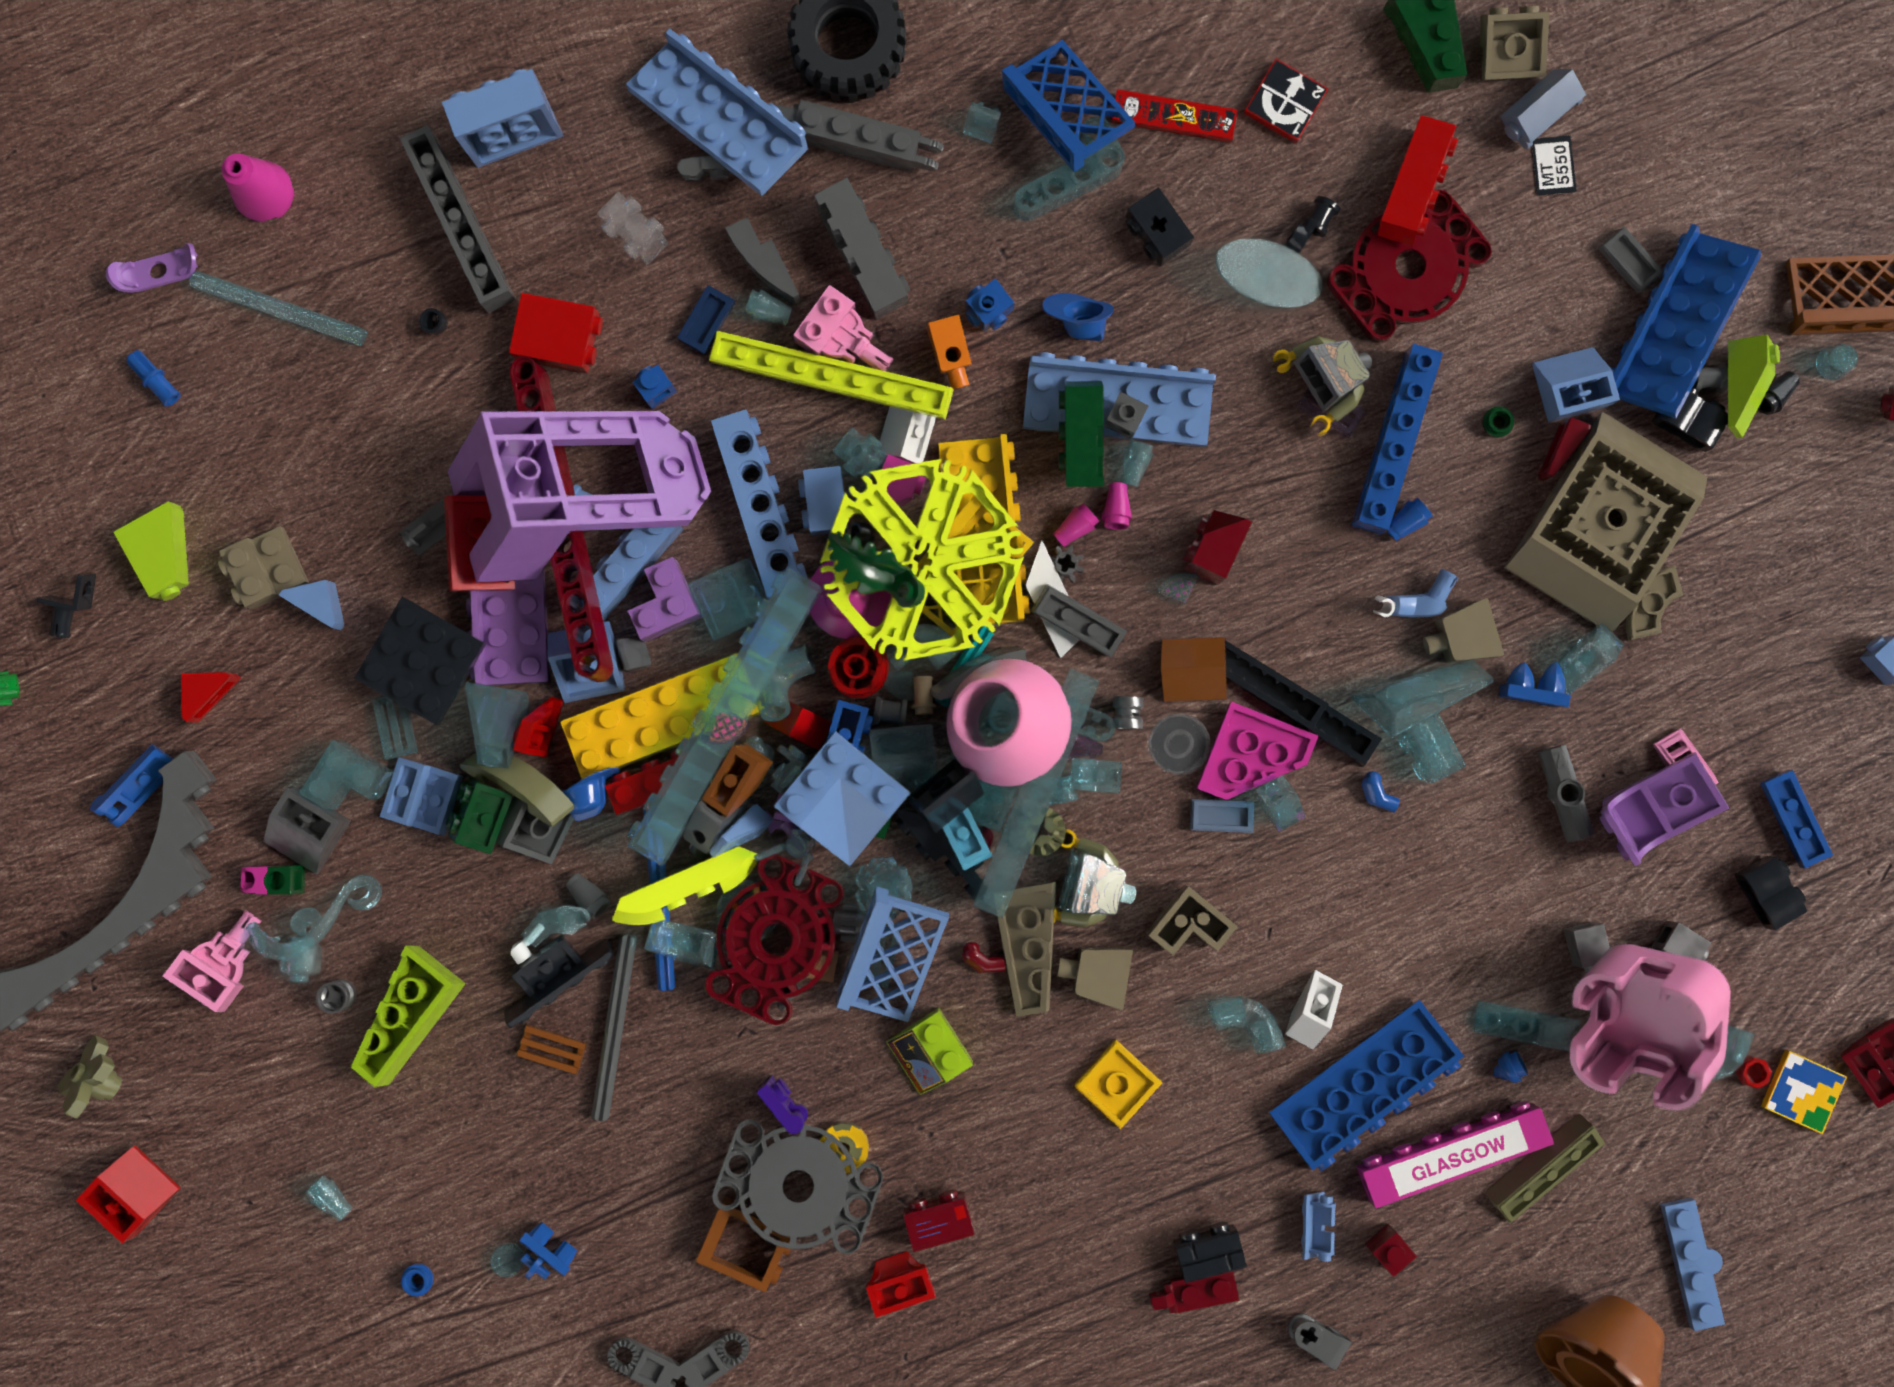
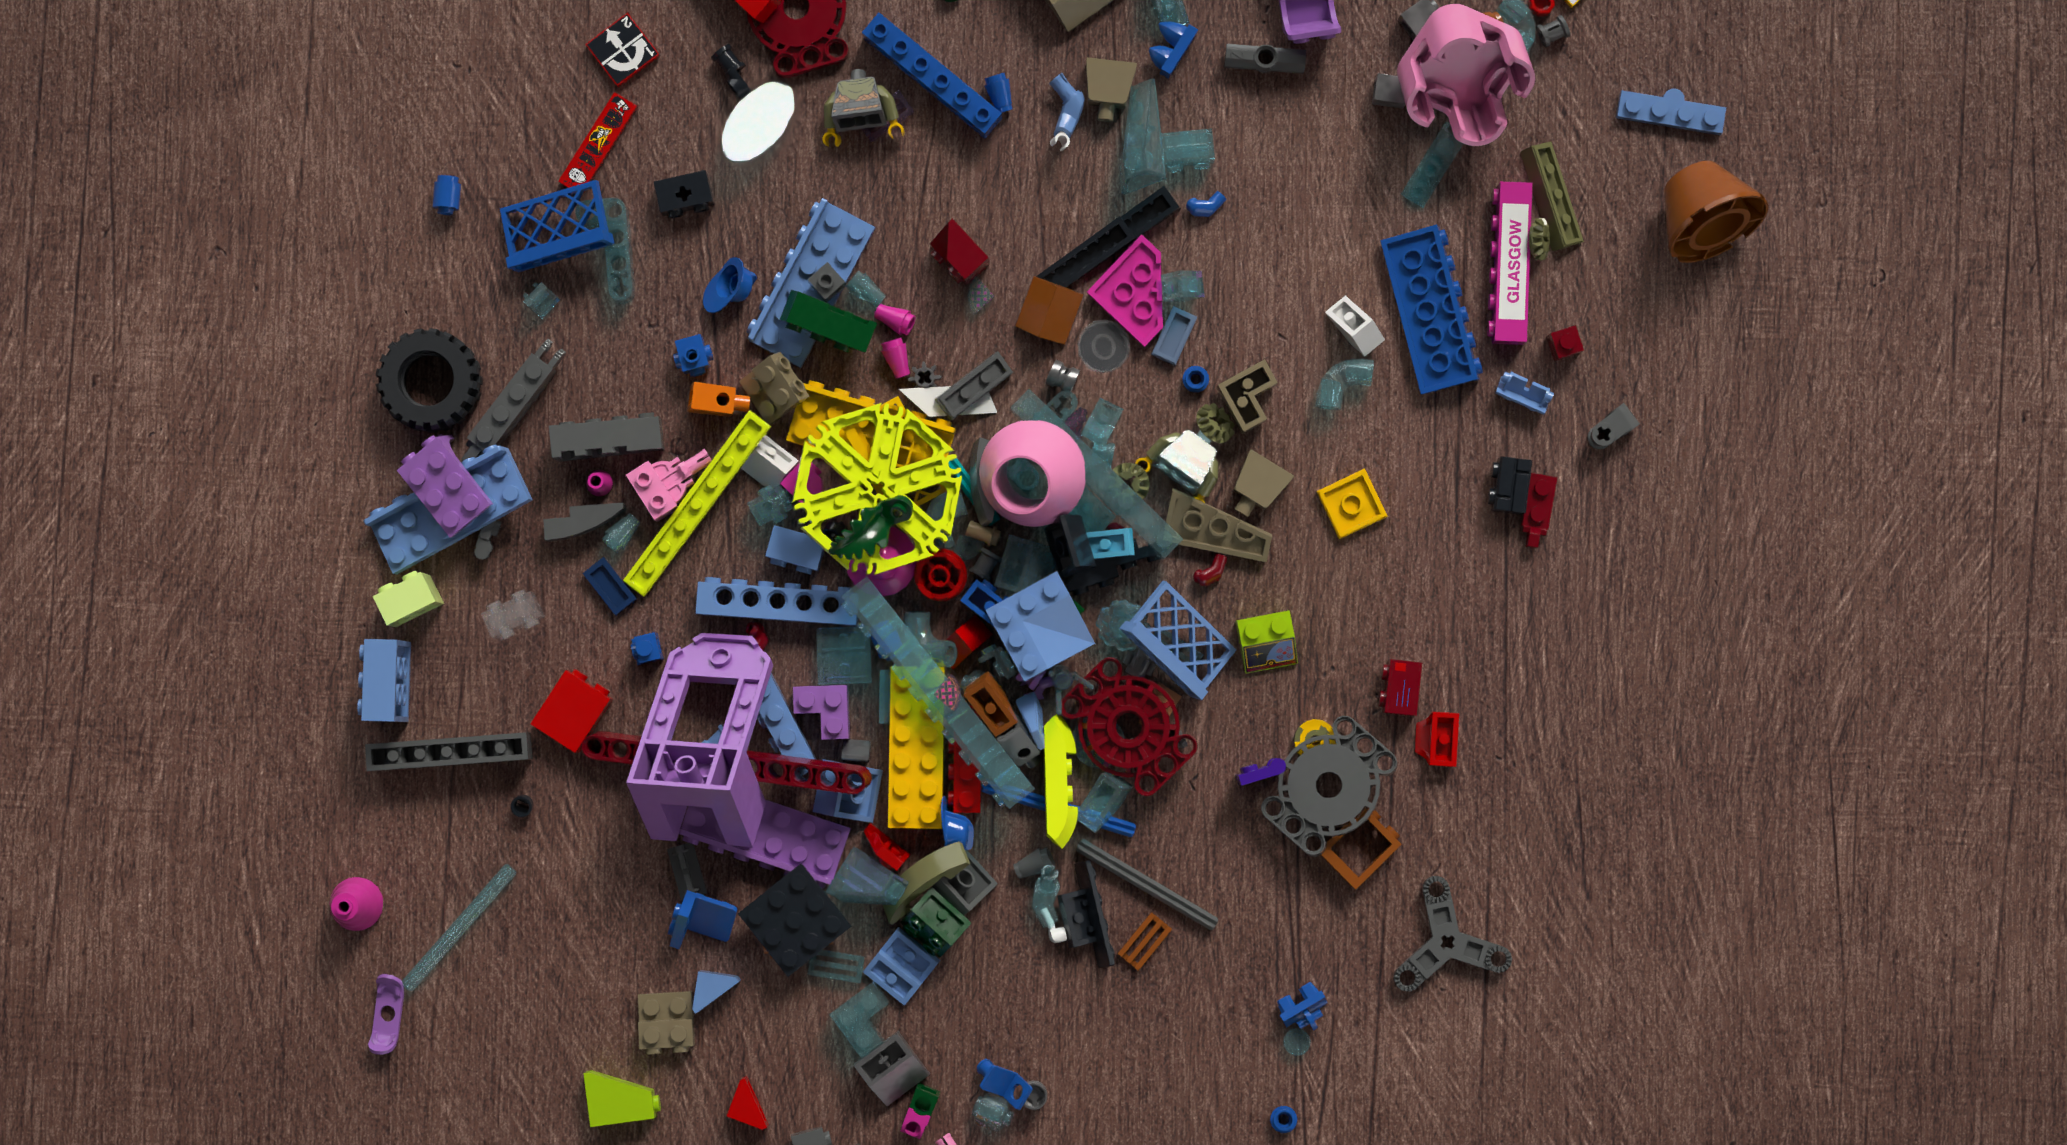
camera: 65 degrees left, 0 degrees up
blue axle [127,350,181,407] -> none
clear light blue plant [246,875,382,964] -> none
lime wedge [351,945,466,1087] -> none
red plate [444,495,515,592] -> none
blue plate [1493,1051,1528,1083] -> none
none -> yellowish green brick [373,571,444,627]
none -> medium lavender bracket [397,434,493,538]
none -> dark pink cone [586,470,613,496]
none -> blue bracket [668,890,738,950]
none -> dark tan plate [739,352,809,425]
none -> dark red arm [746,621,768,651]
none -> clear light blue tile [879,670,891,724]
none -> blue bracket [977,1059,1033,1110]
none -> blue plate [1182,366,1209,393]
none -> olive gear [1196,403,1235,443]
none -> olive gear [1529,218,1551,261]
none -> dark grey bush [1536,15,1570,48]

